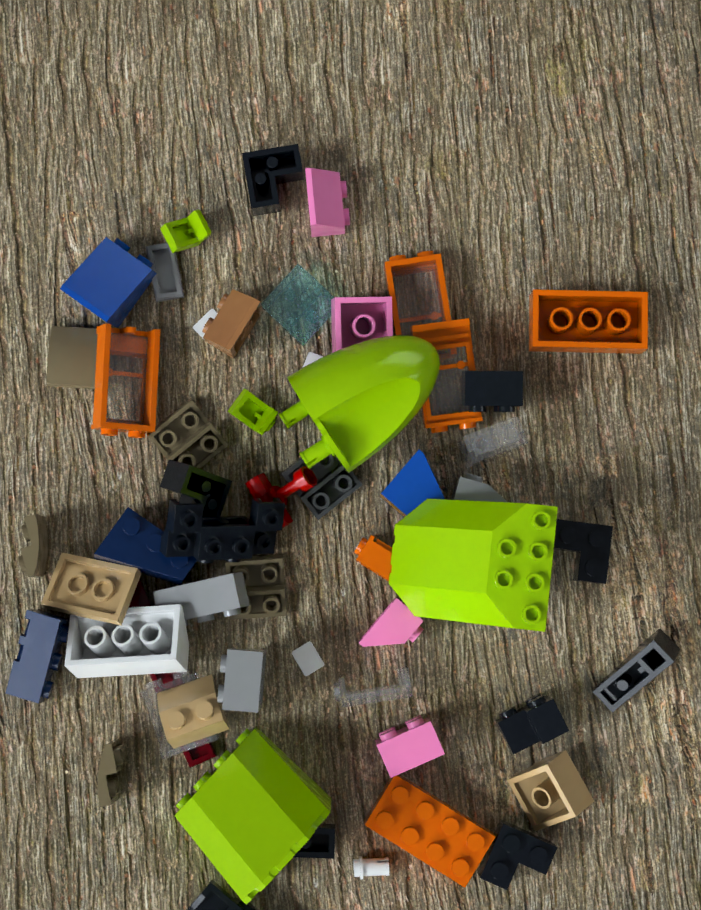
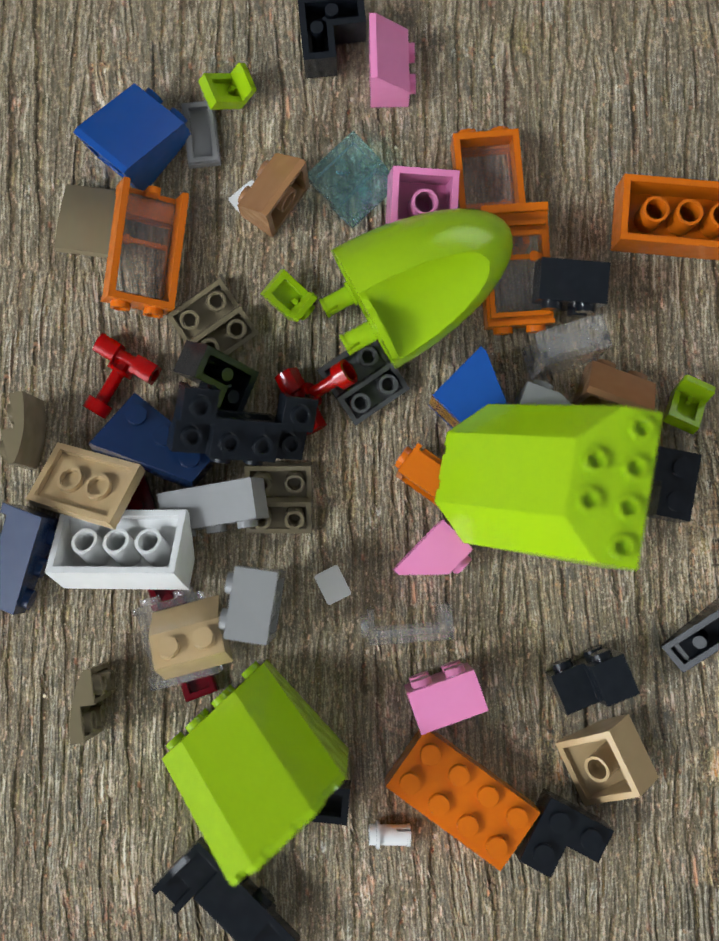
camera: 10 degrees right, 0 degrees up
none -> red bar [82,333,162,419]
none -> medium nougat slope [572,359,656,411]
none -> lime bracket [663,375,716,435]

